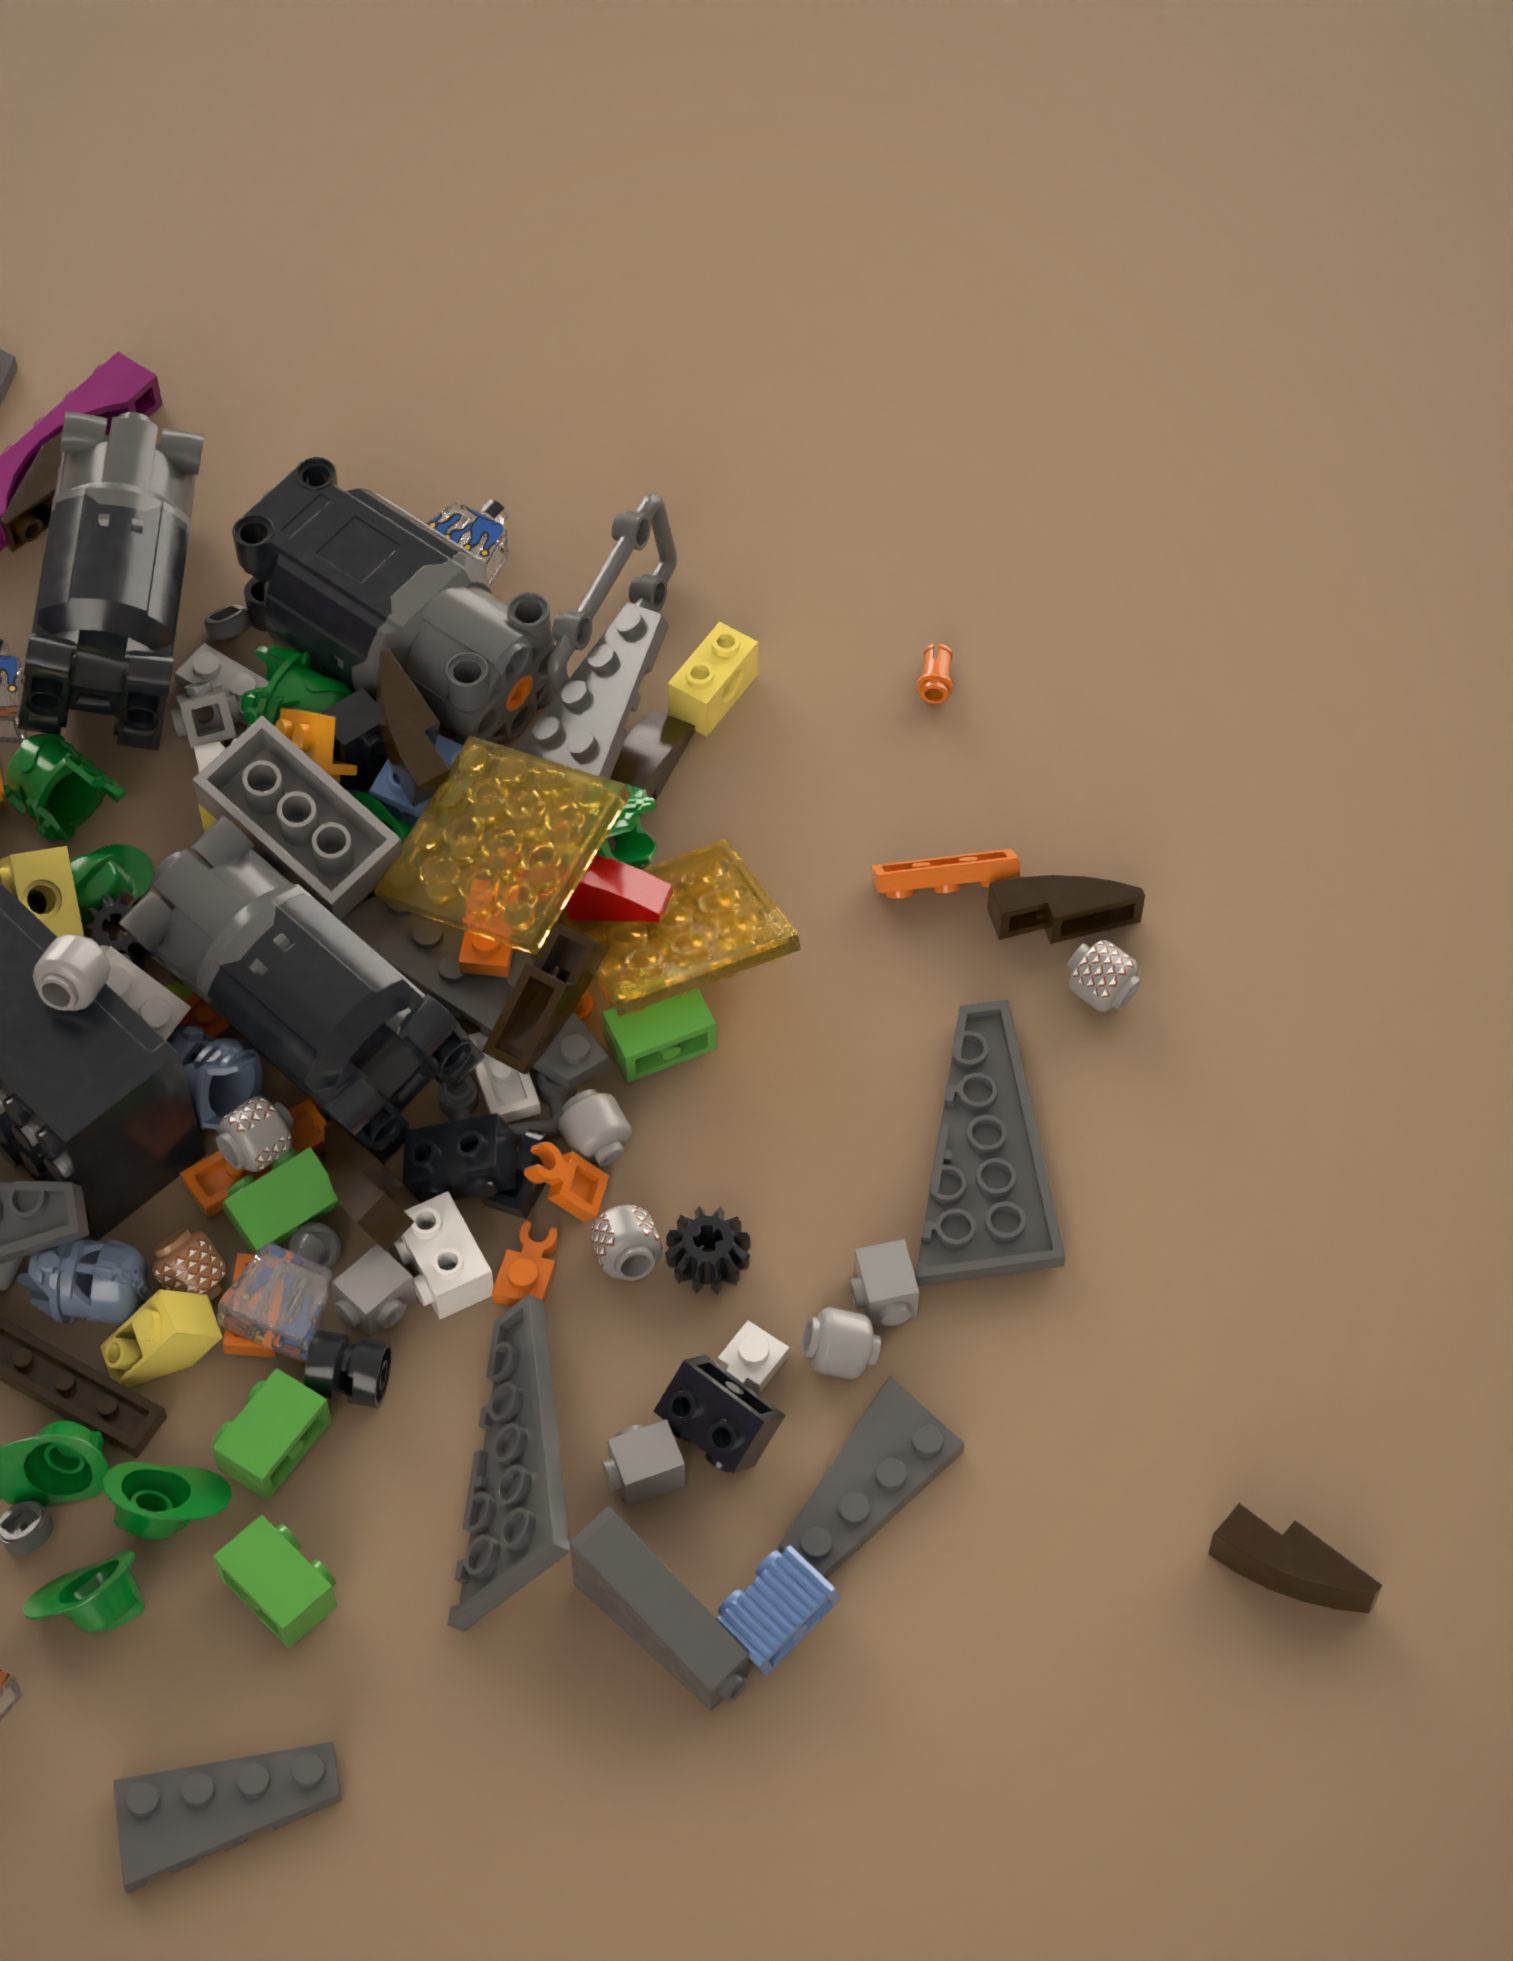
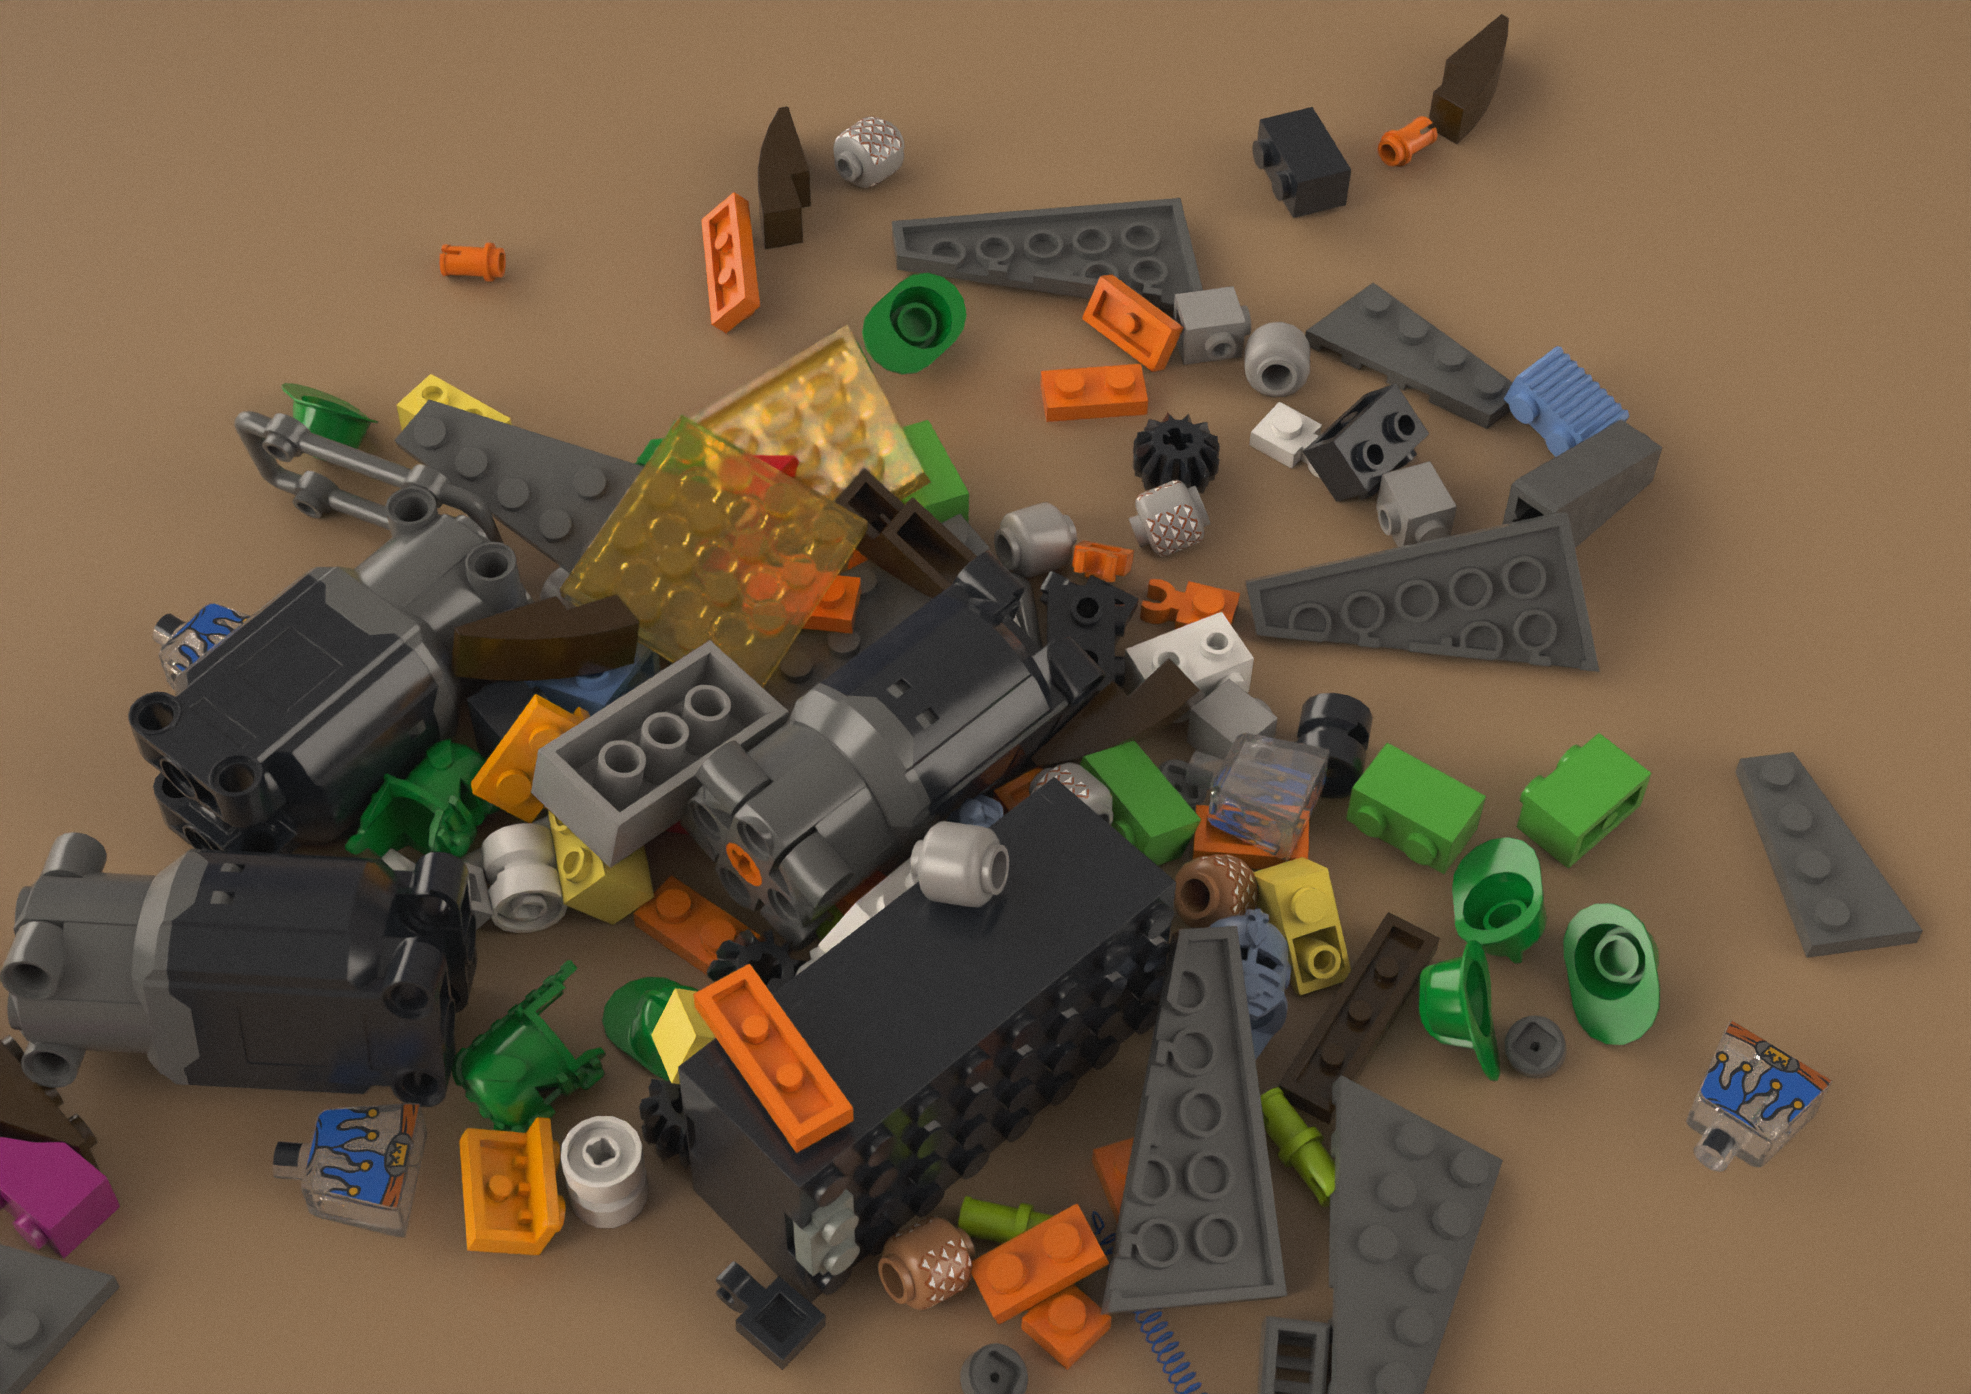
camera: 90 degrees left, 5 degrees down
none -> green piece [281,383,379,462]
none -> green piece [862,273,967,375]
none -> orange plate [1040,364,1148,422]
none -> orange plate [1082,274,1184,372]
none -> black brick [1252,107,1351,218]
none -> orange pin [1378,116,1437,167]

